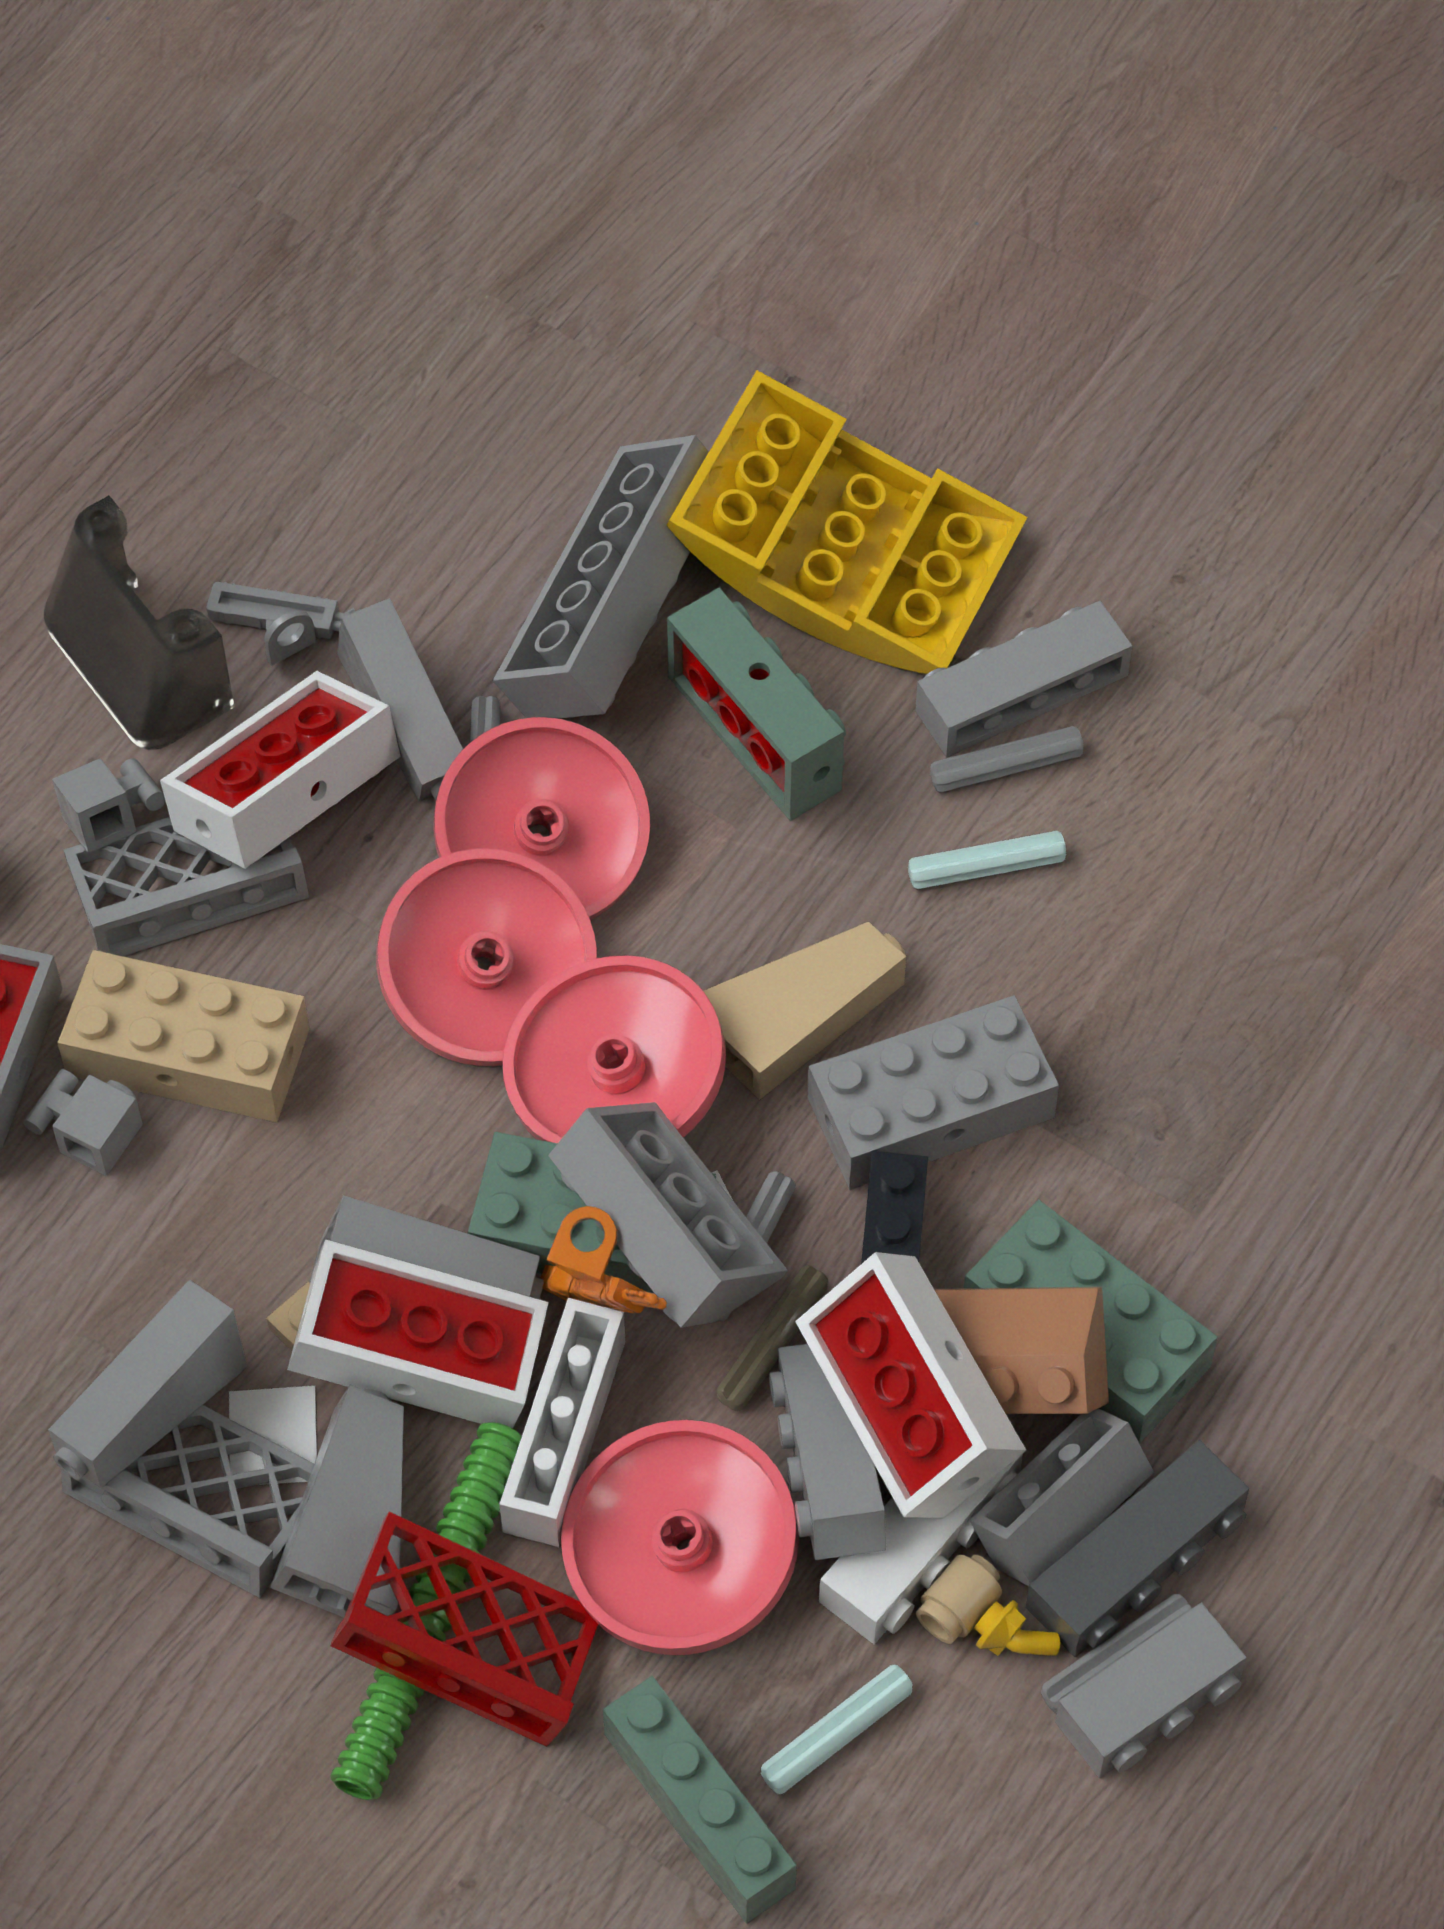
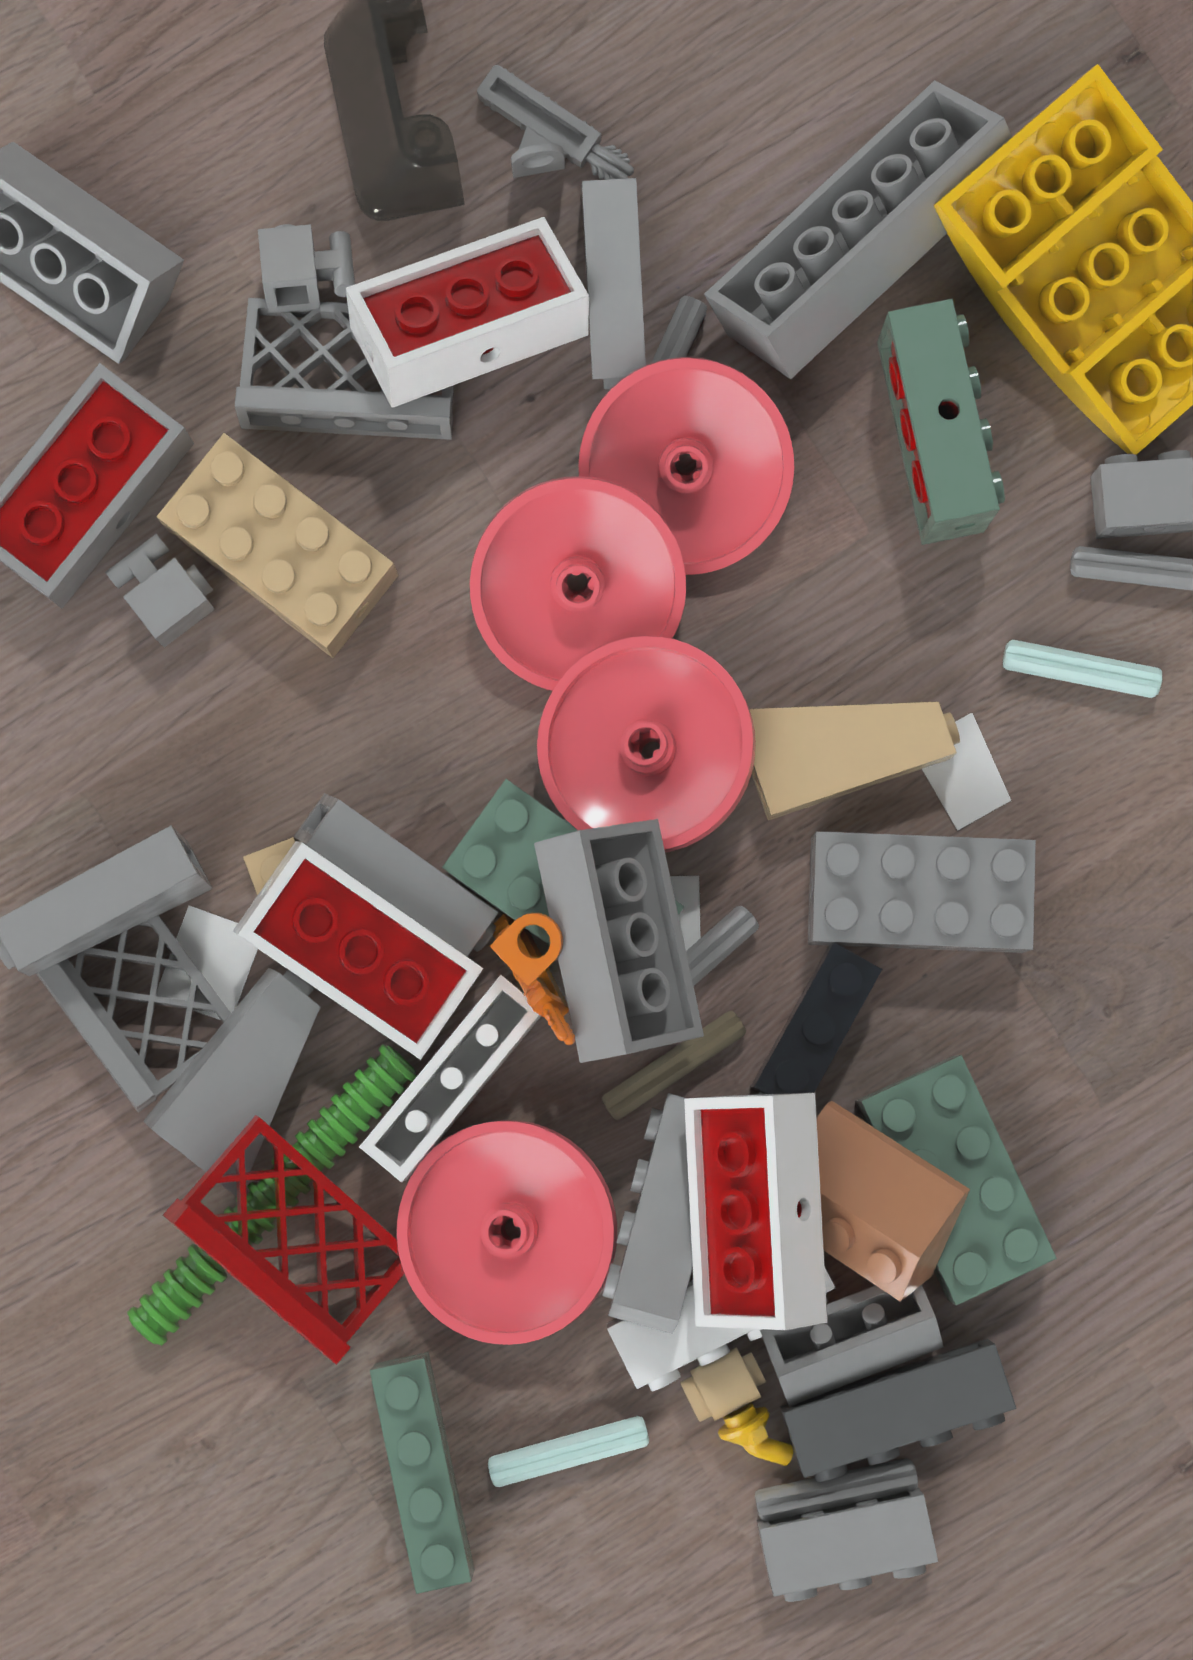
camera: 25 degrees right, 25 degrees up
none -> white sticker [922,712,1011,831]

